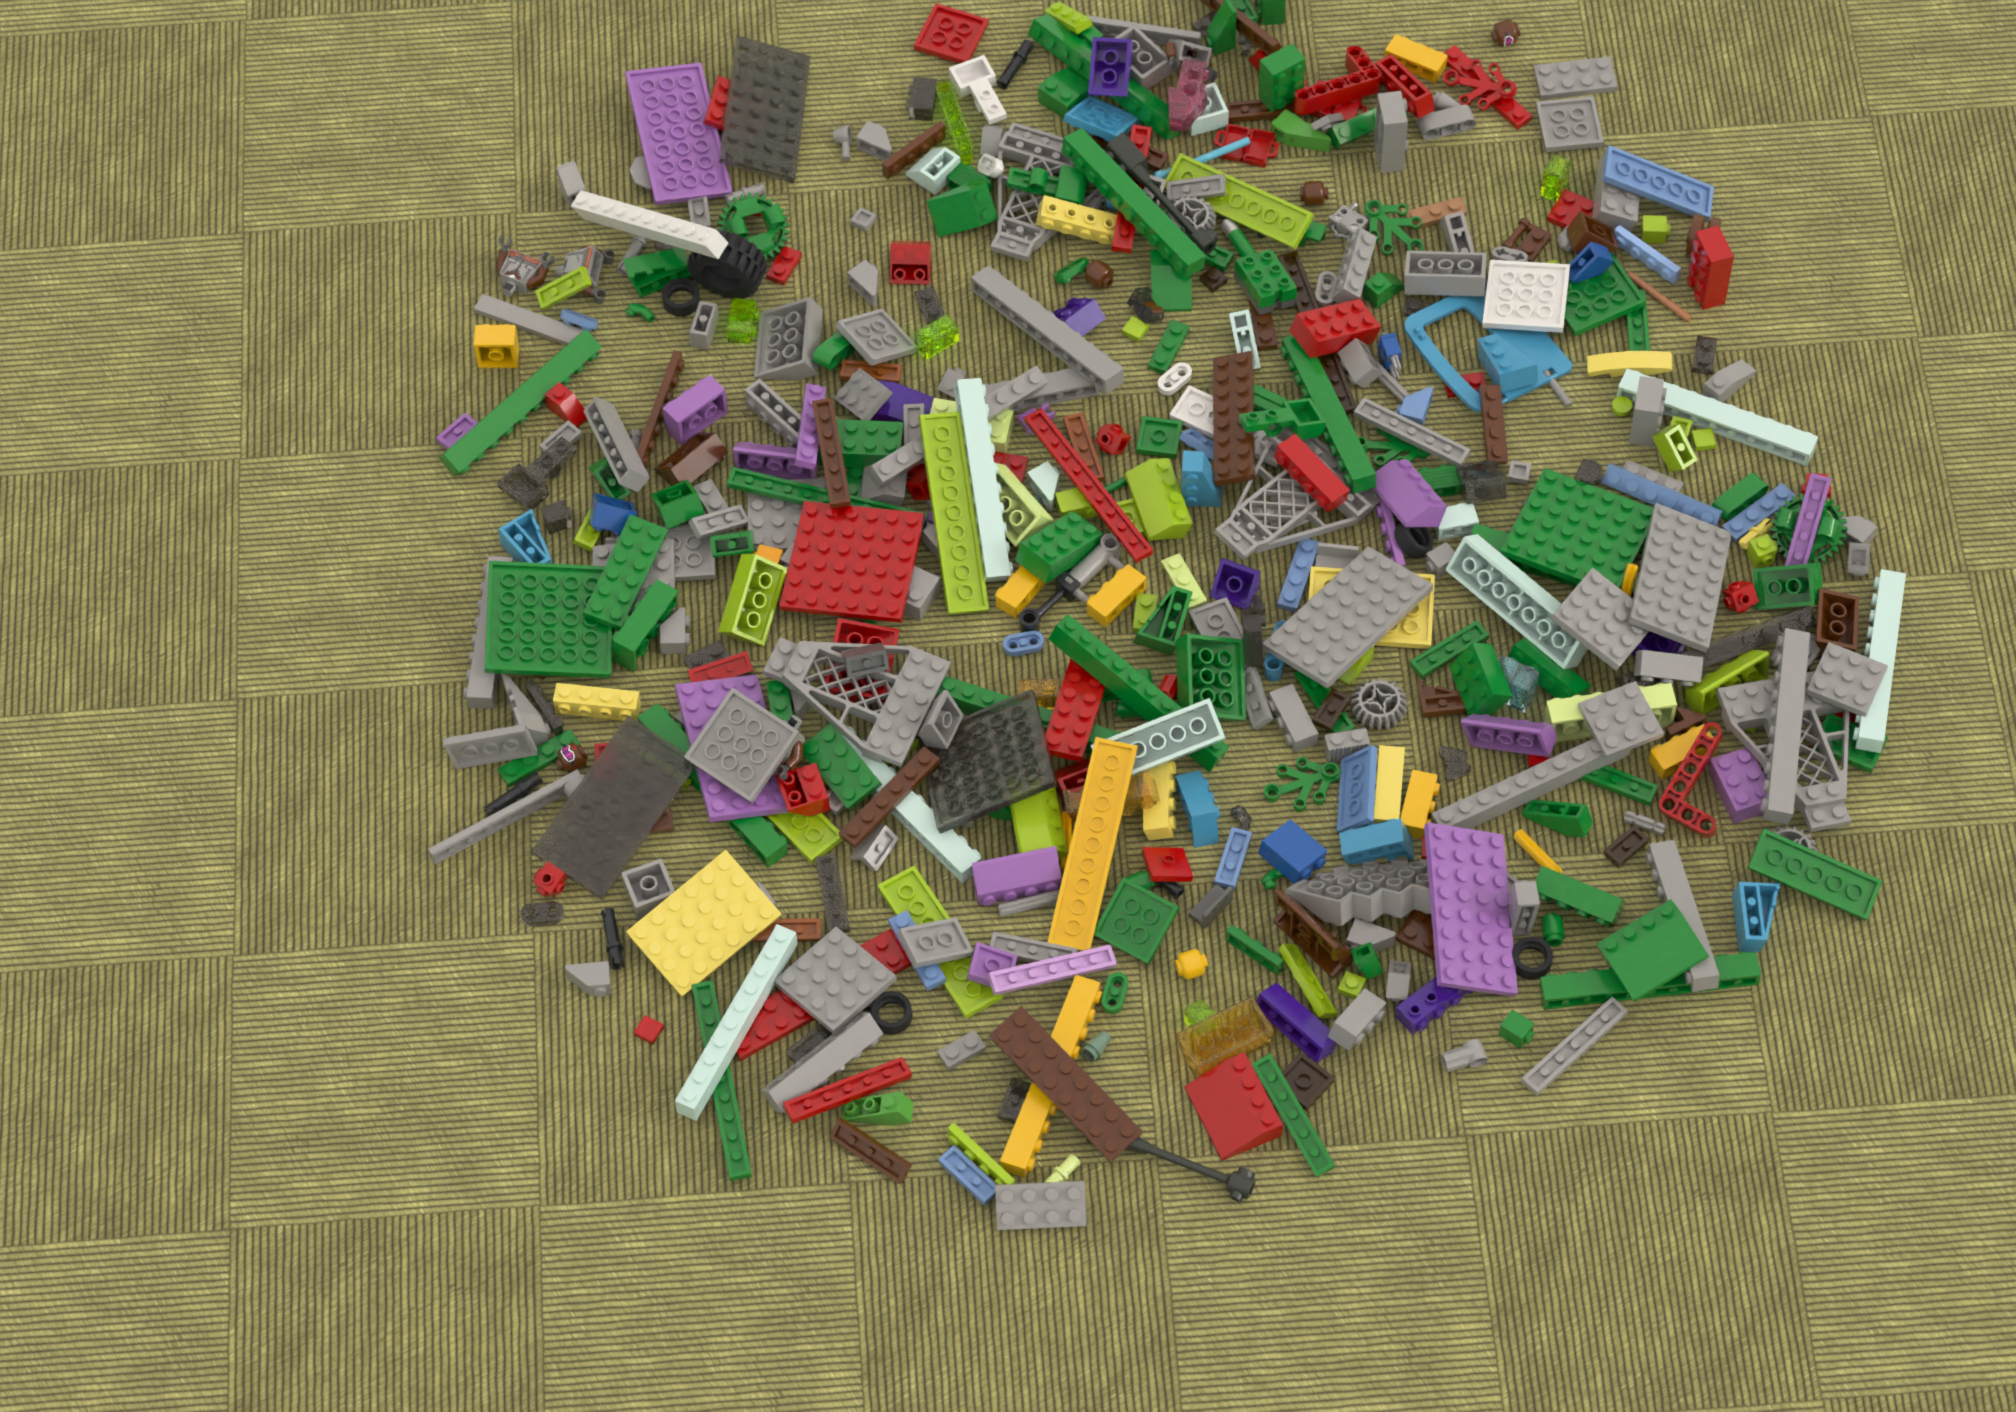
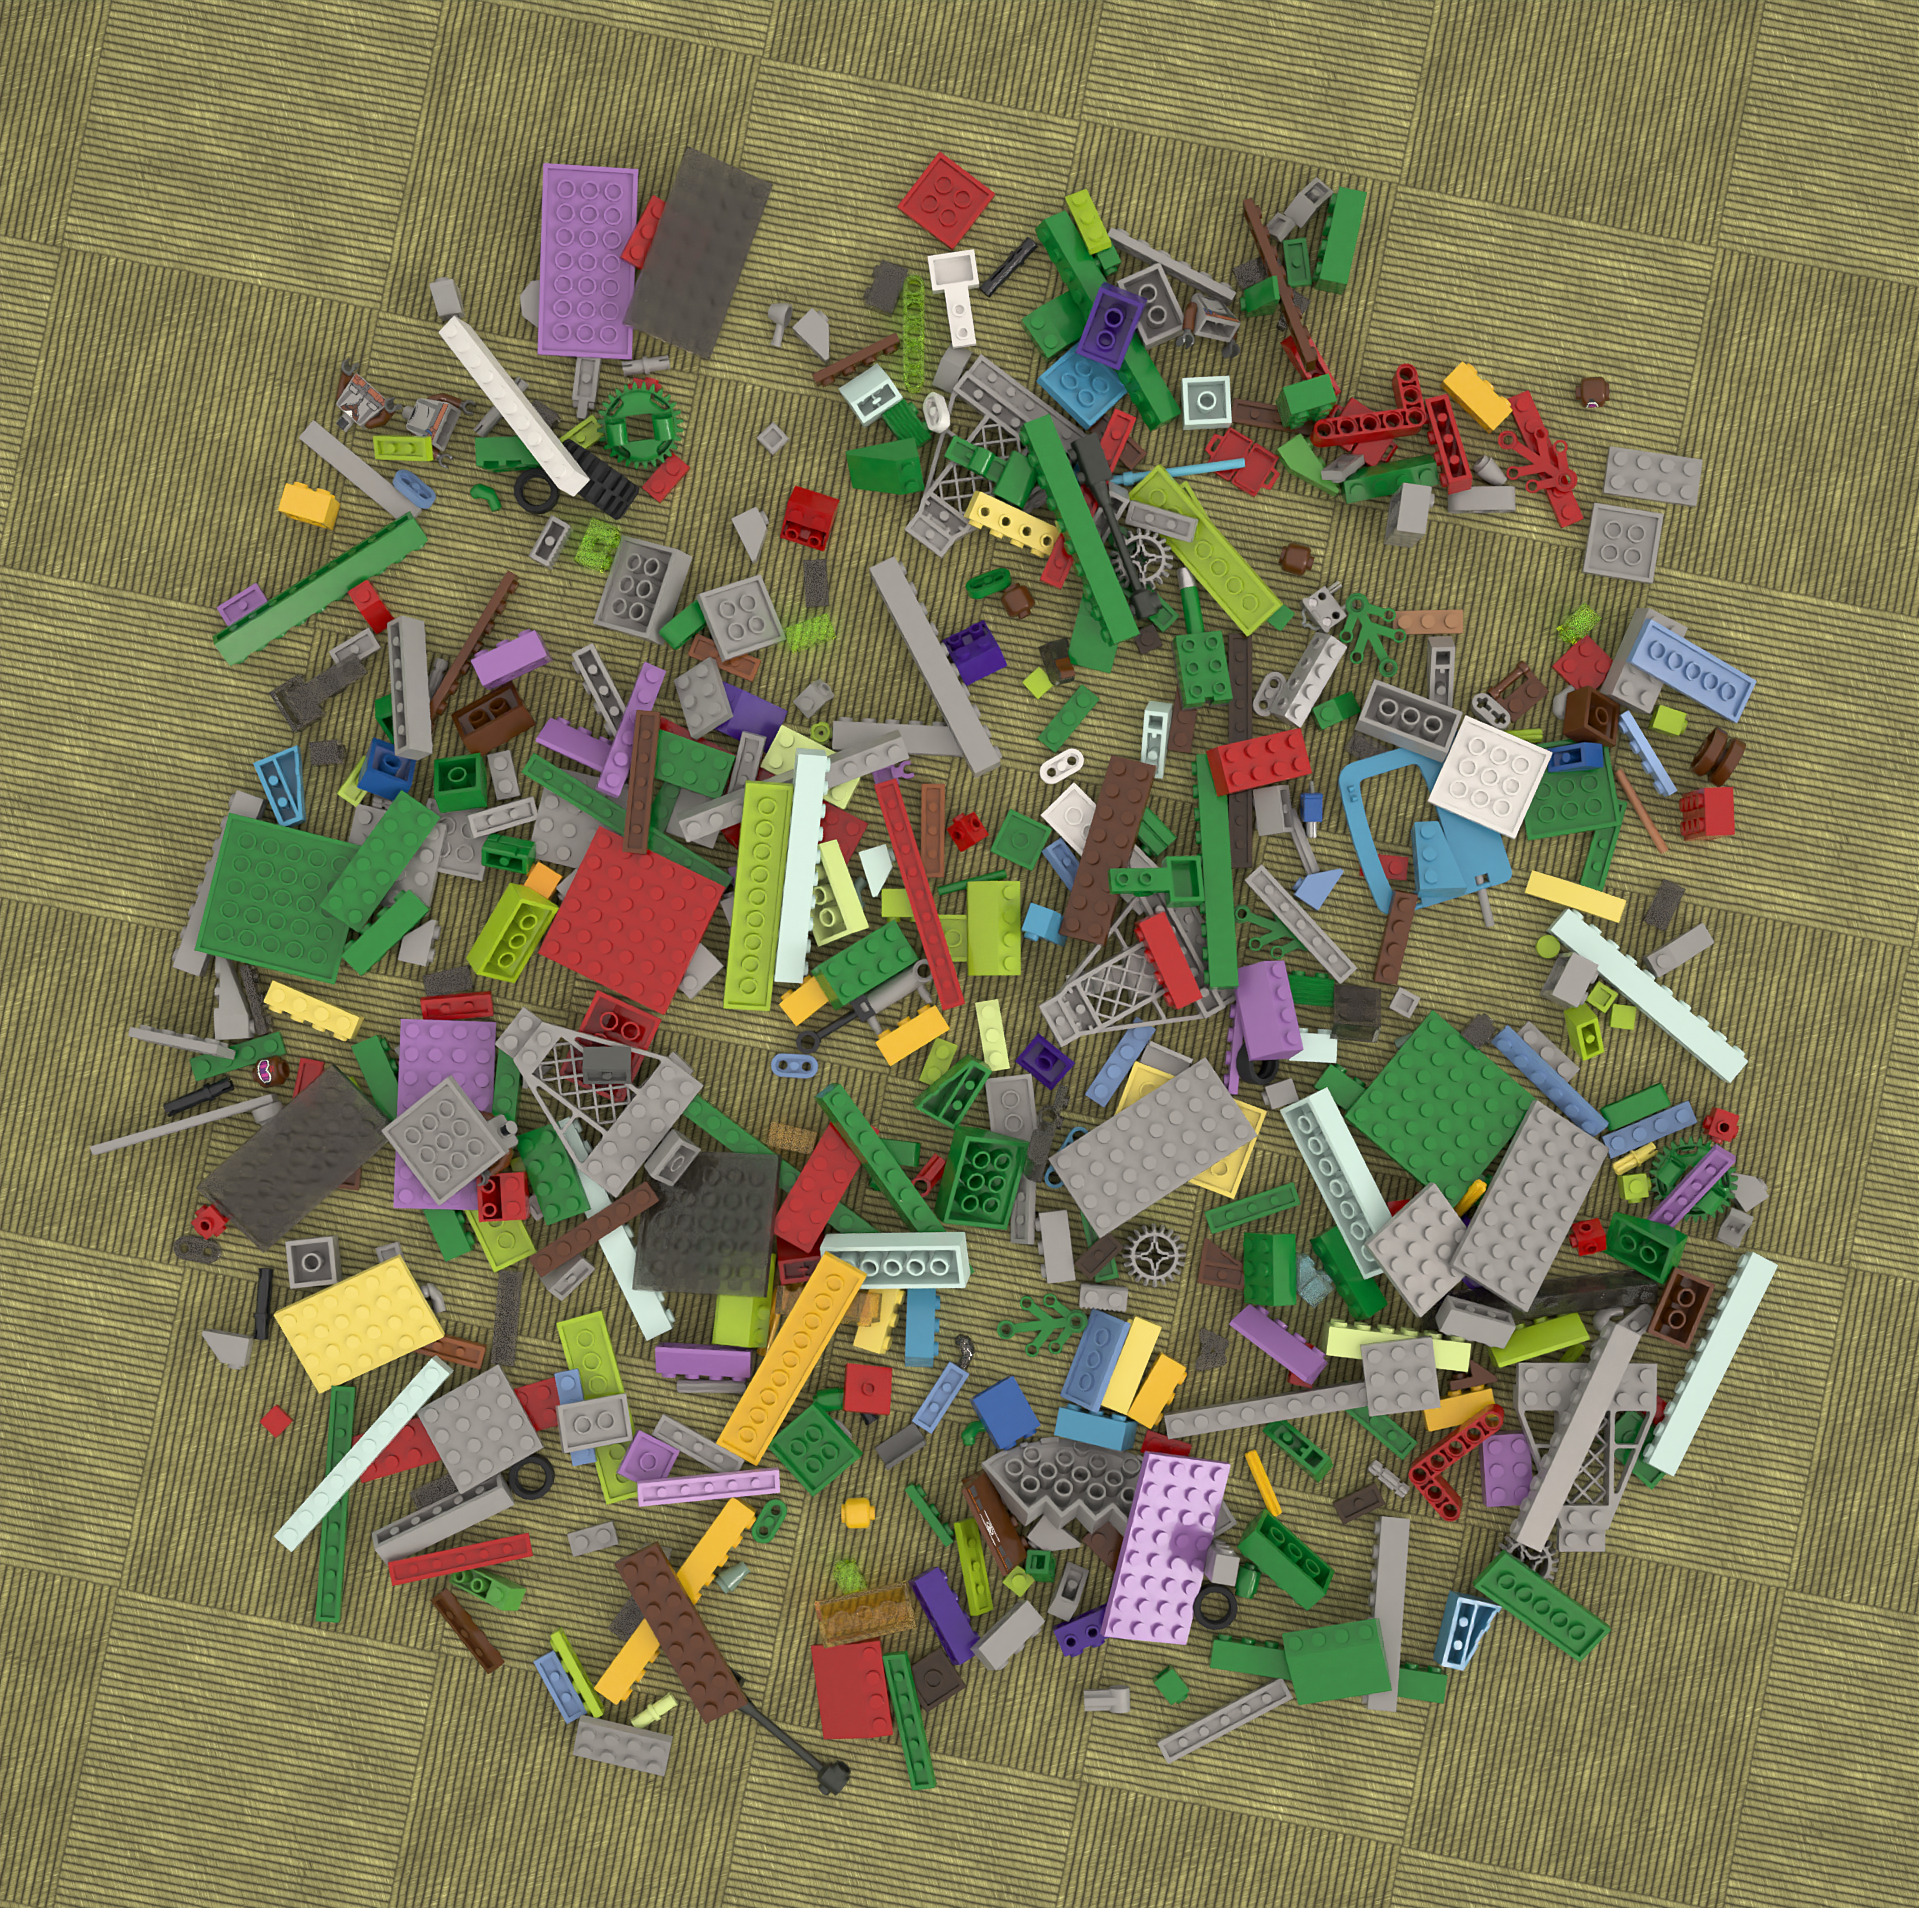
camera: 15 degrees right, 30 degrees up
clear pink brick [1168,58,1209,132] -> none
light grey plate [1806,642,1888,717] -> none

